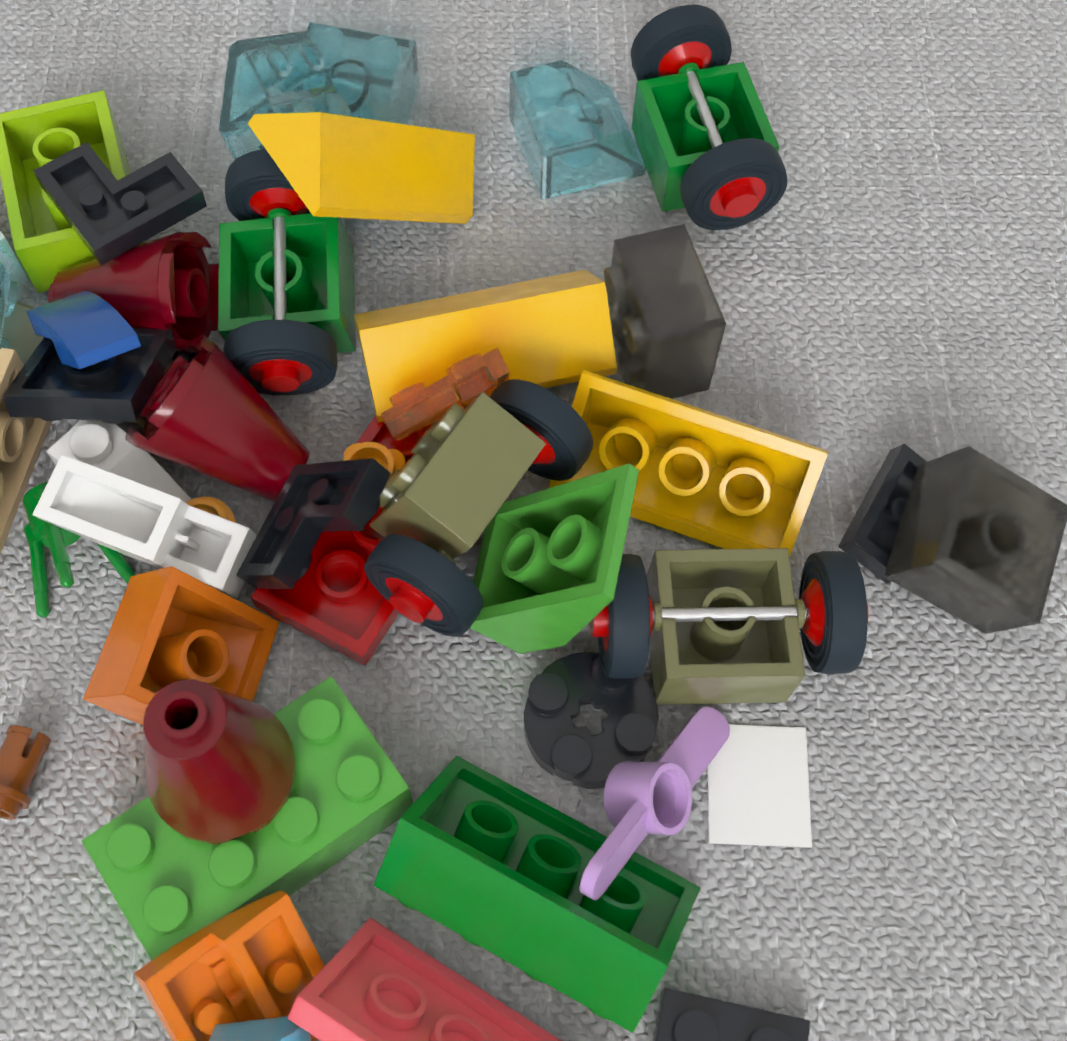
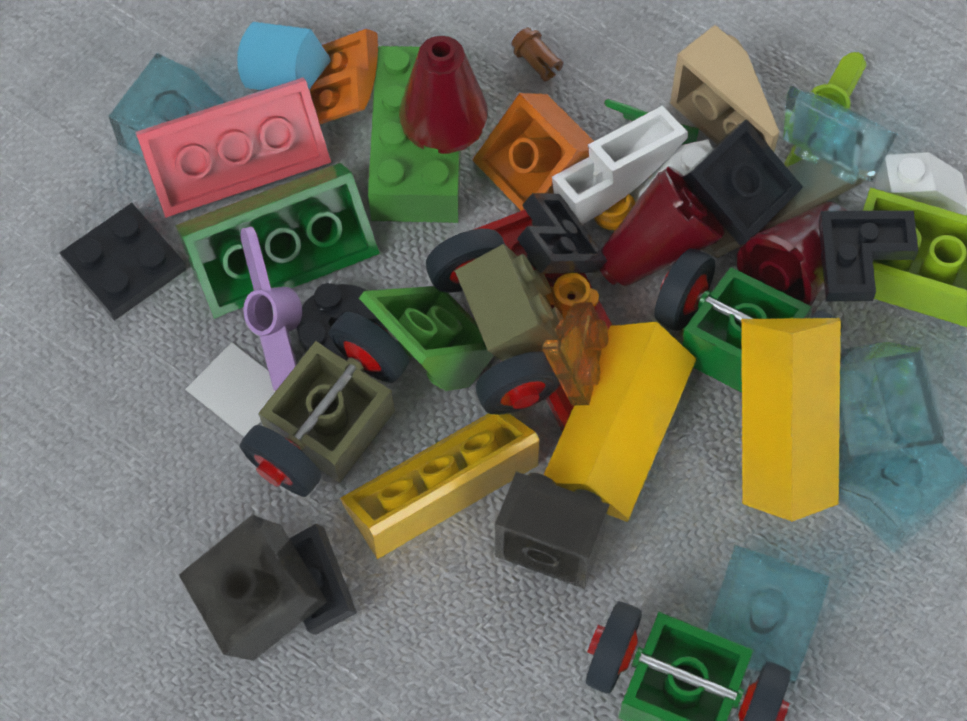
camera: 130 degrees right, 0 degrees up
blue slope [26,291,141,369] -> none

